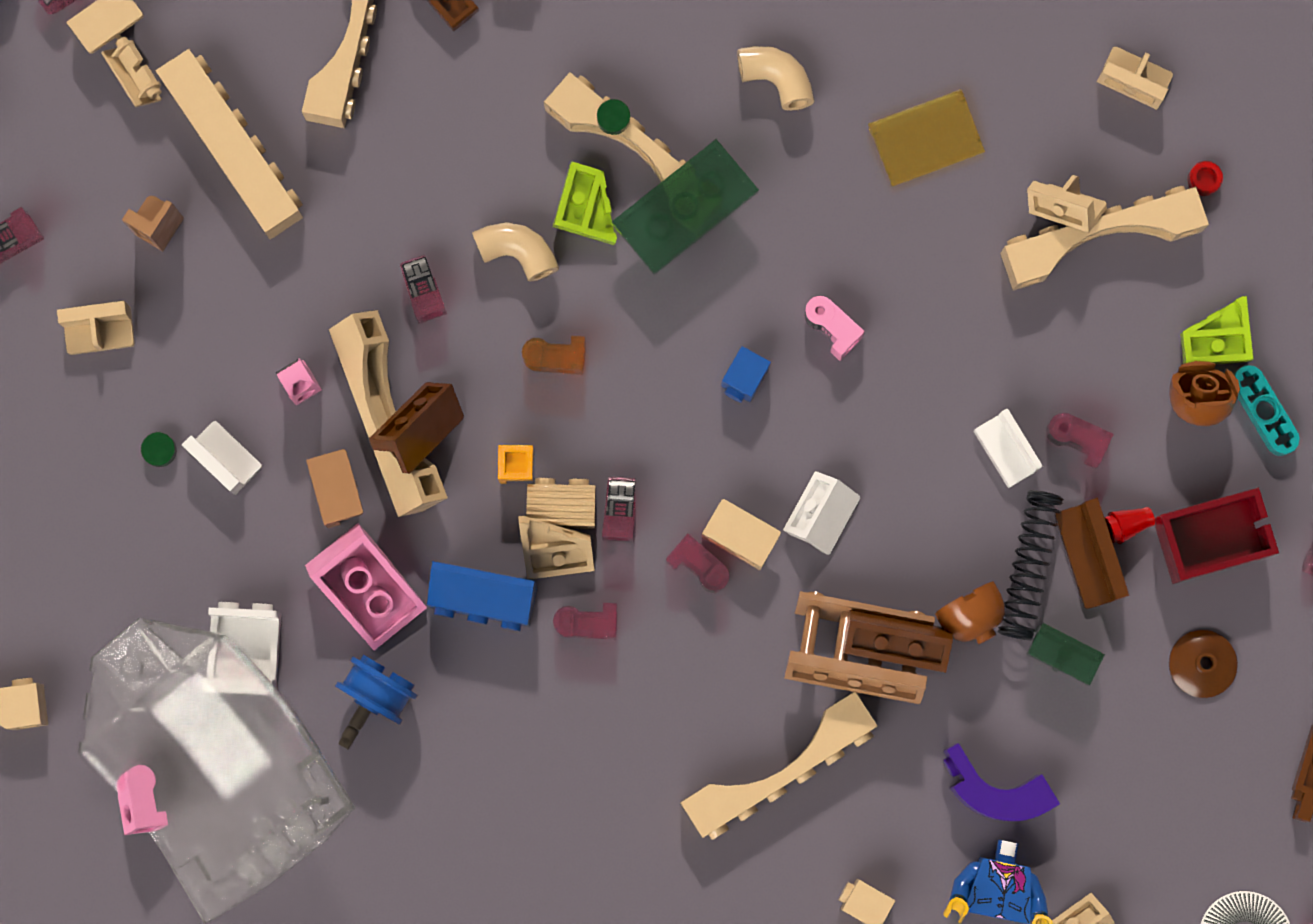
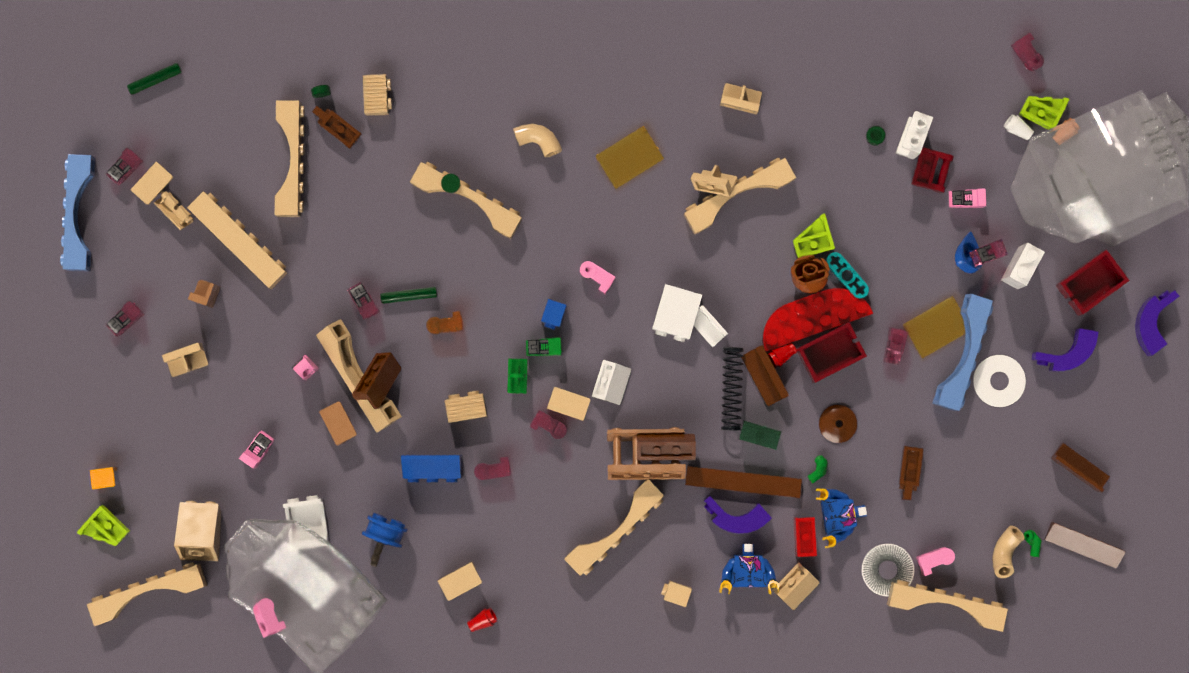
camera: 10 degrees left, 5 degrees up
dark green tile [141,432,177,467] -> none
white panel [182,421,262,495] -> none
bright pink slope [305,523,427,651] -> none
tan cylinder [472,222,559,281] -> none
light orange panel [498,445,534,484] -> none
tan wing [518,516,595,580] -> none
lime wing [552,161,617,245] -> none
leg [602,477,636,542] -> none
clear green tile [612,139,759,275] -> none
dark orange cylinder [935,581,1005,645] -> none
clear pink leg [1046,413,1114,469] -> none
red tile [1188,161,1223,196] -> none
none -> tan slope [174,501,221,561]
none -> leg [239,430,275,469]
none -> dark green axle [380,287,437,304]
none -> tan panel [438,561,482,601]
none -> red cone [467,608,497,632]
none -> green hips [507,358,528,394]
none -> leg [526,338,562,356]
none -> white panel [652,284,702,342]
none -> reddish brown tile [685,466,802,498]
none -> red plate [762,288,873,351]
none -> red panel [793,517,817,557]
none -> green arm [807,455,828,484]
none -> blue torso [816,488,867,548]

